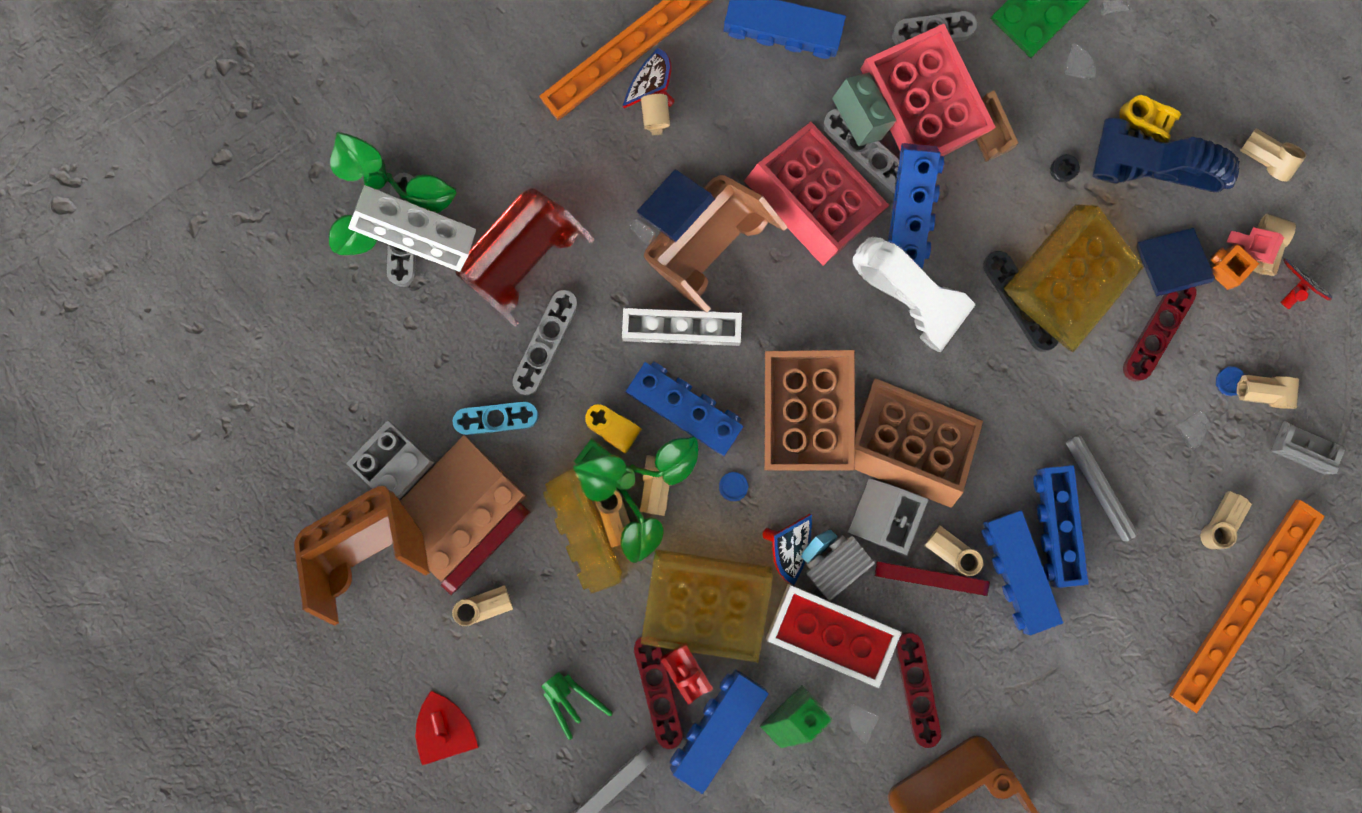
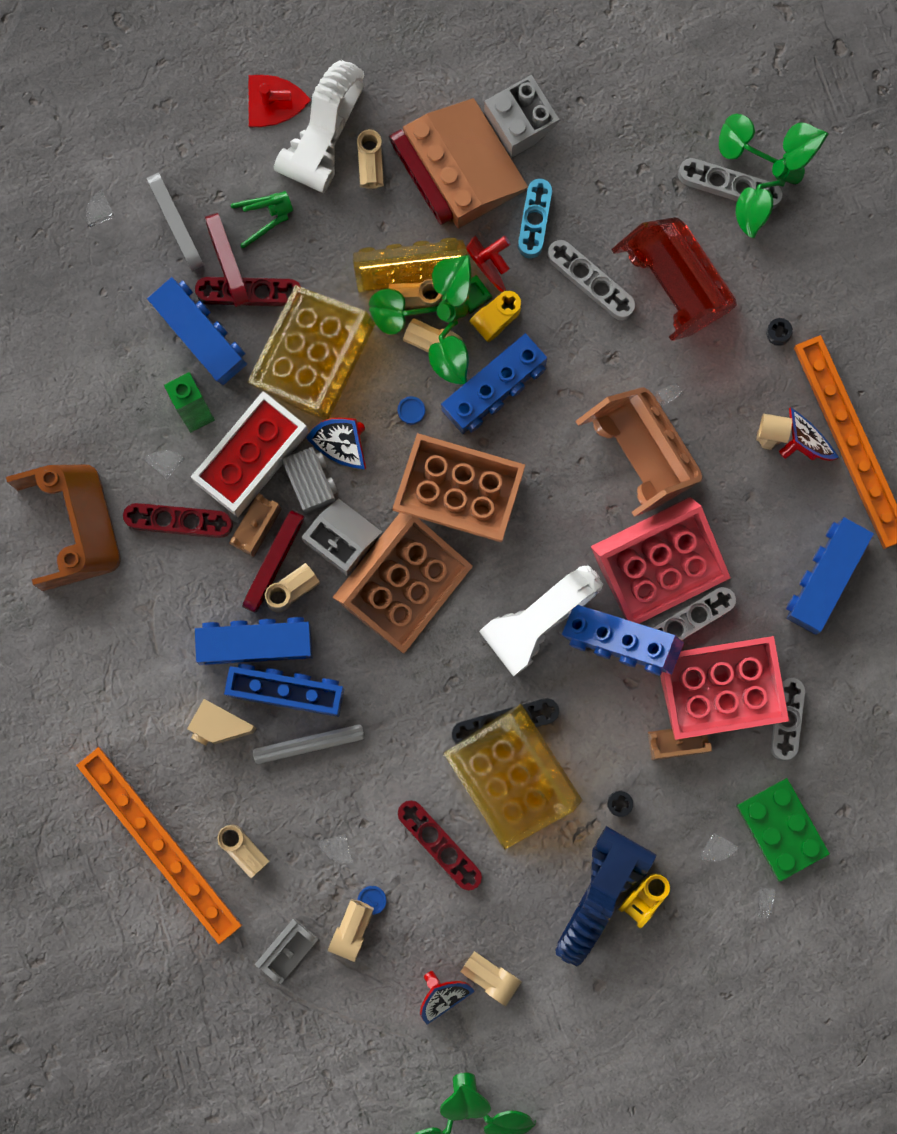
camera: 110 degrees right, 5 degrees down
dark orange windscreen [294,486,430,626] -> none
white brick [348,185,476,272] -> none
white brick [622,308,742,346] -> none
dark blue tile [636,169,715,242] -> none
red hips [660,643,713,705] -> none
medium azure tile [801,530,838,563] -> none
sand green brick [832,72,897,146] -> none
dark blue tile [1136,228,1215,297] -> none
orange brick [1210,244,1259,290] -> none
coral plate [1226,227,1284,264] -> none
tan piece [1240,128,1306,182] -> none
none -> tan slope [187,699,256,746]
none -> beam [205,213,249,307]
none -> medium nougat hinge [229,493,282,557]
none -> white arm [274,60,364,193]
none -> red shield [465,235,511,292]
none -> black bush [766,318,793,346]

